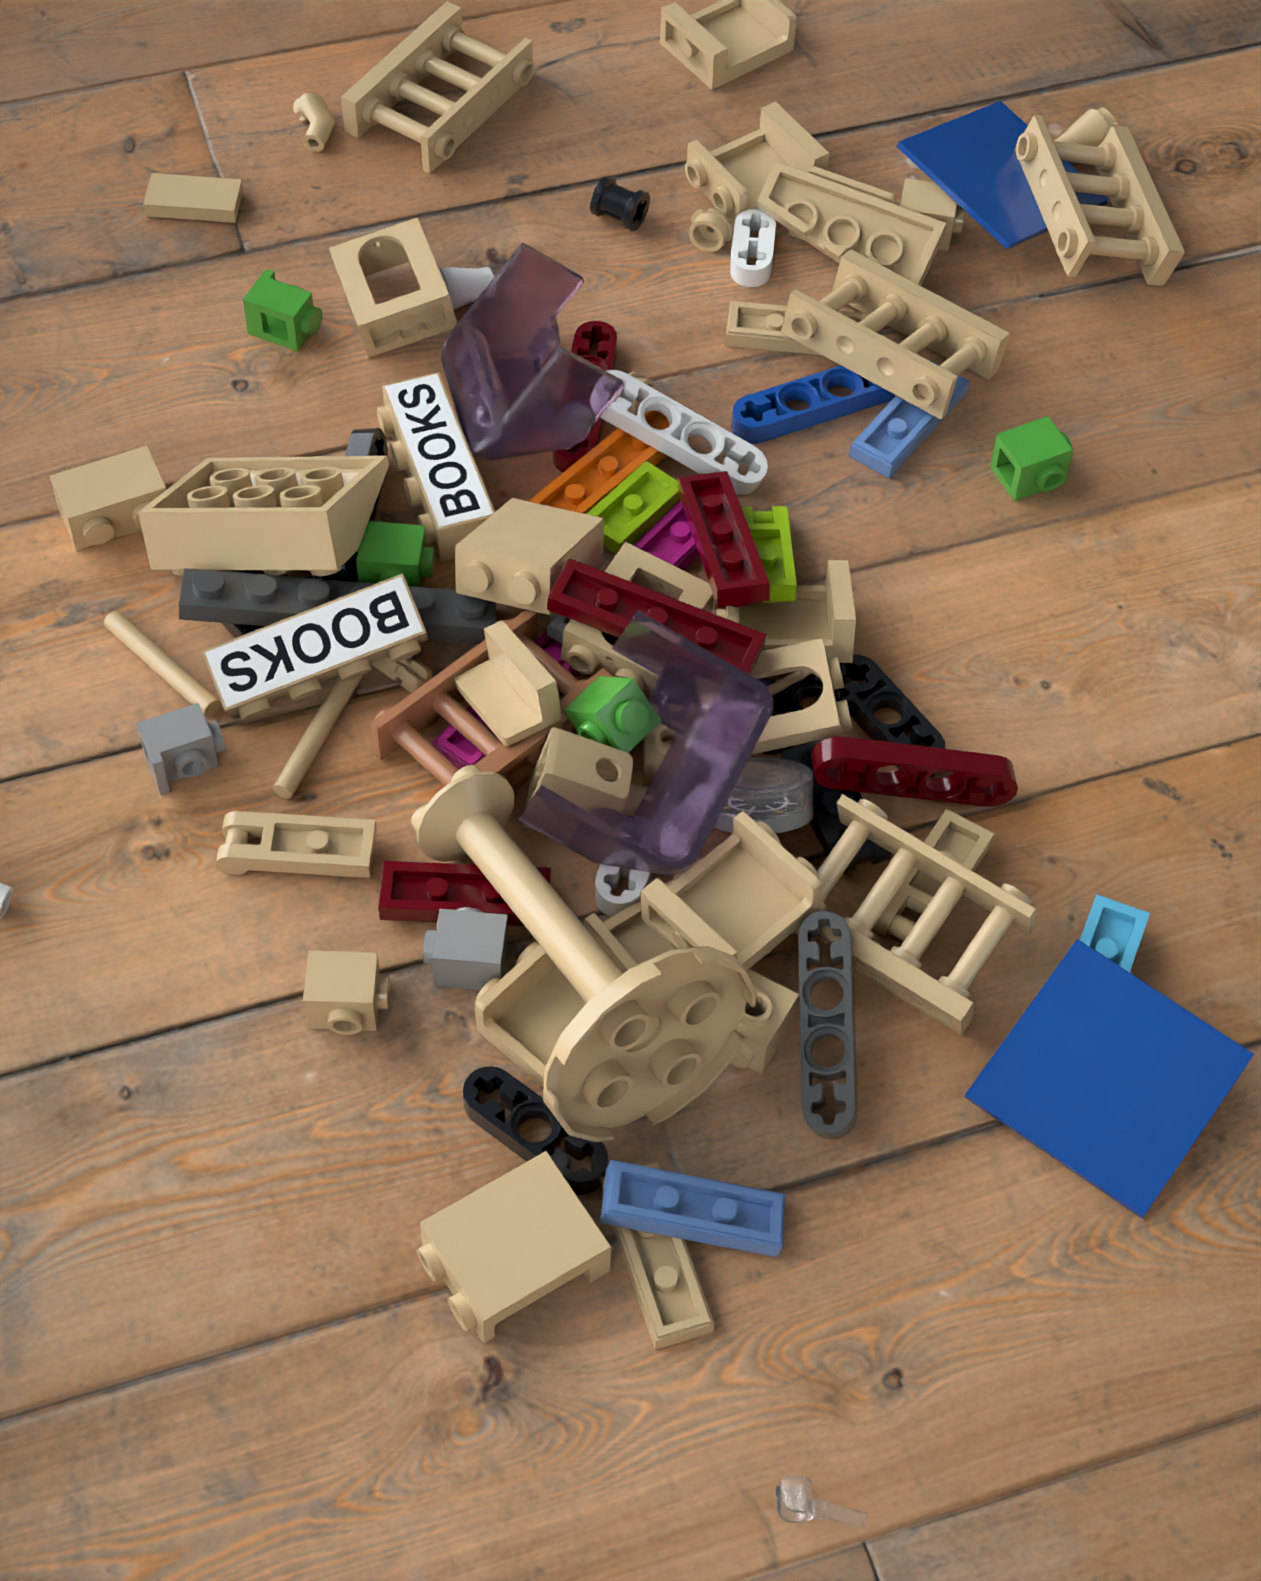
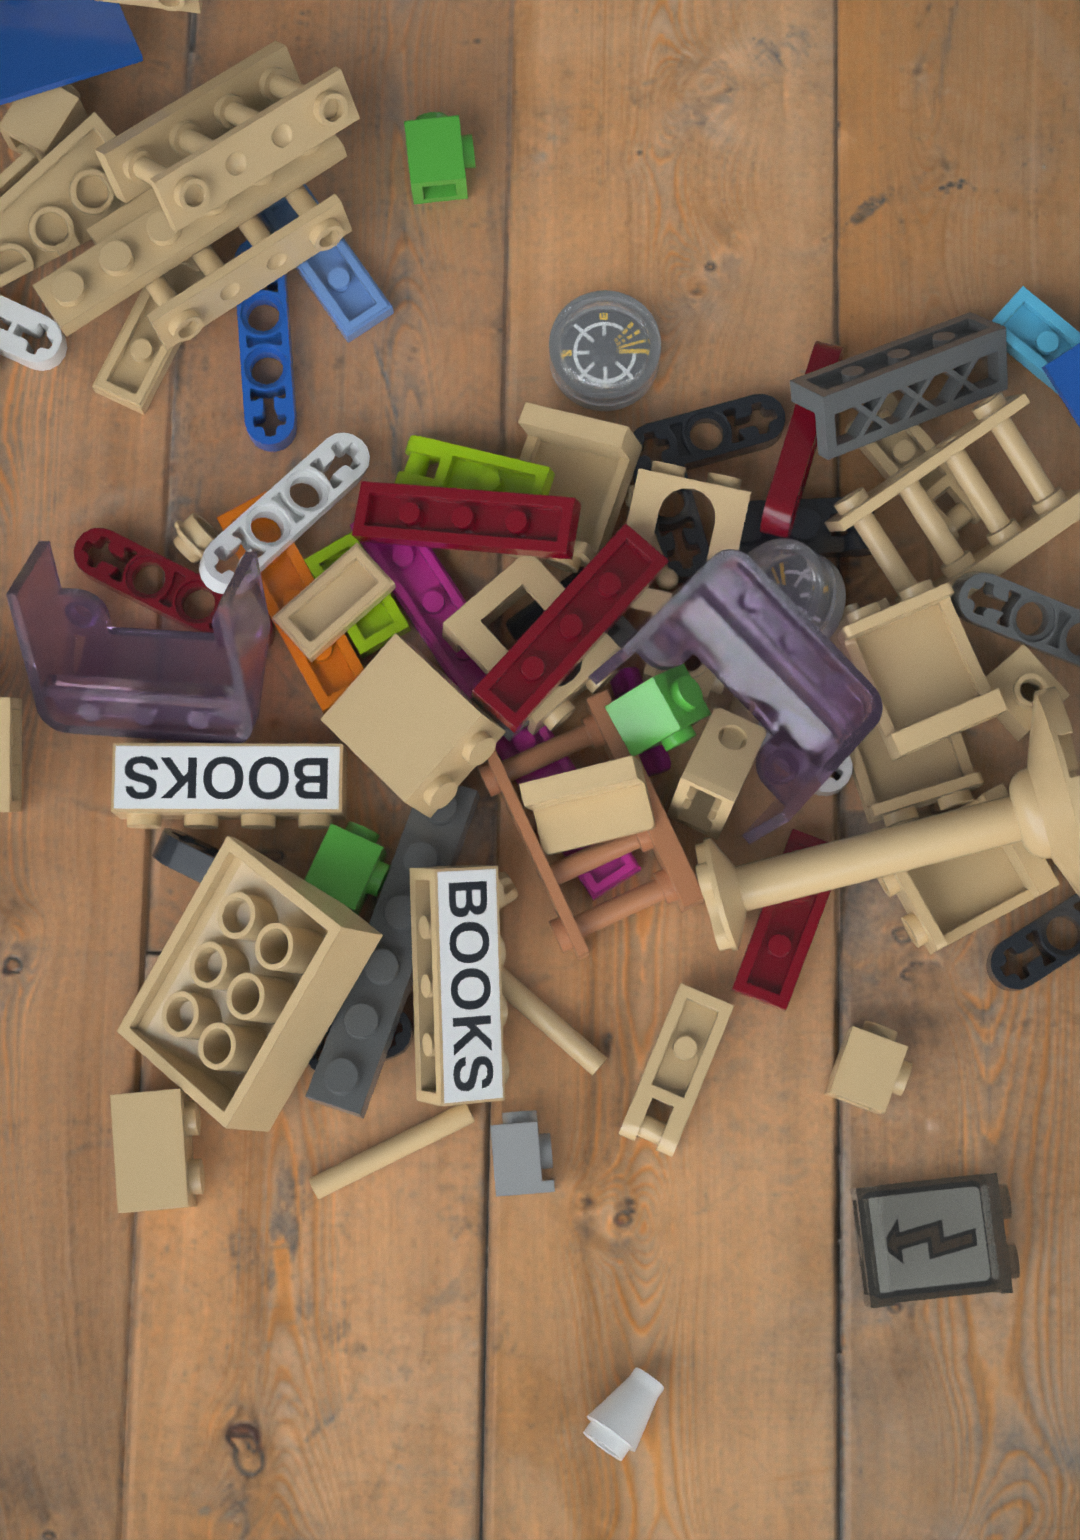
camera: 65 degrees left, 25 degrees up
light grey brick [423,907,509,990] -> none
none -> tan plate [32,134,347,337]
none -> tan fence [94,41,360,232]
none -> tan tile [272,543,396,662]
none -> clear piece [549,290,661,411]
none -> dark grey fence [790,312,1008,460]
none -> clear smoke panel [850,1173,1020,1308]

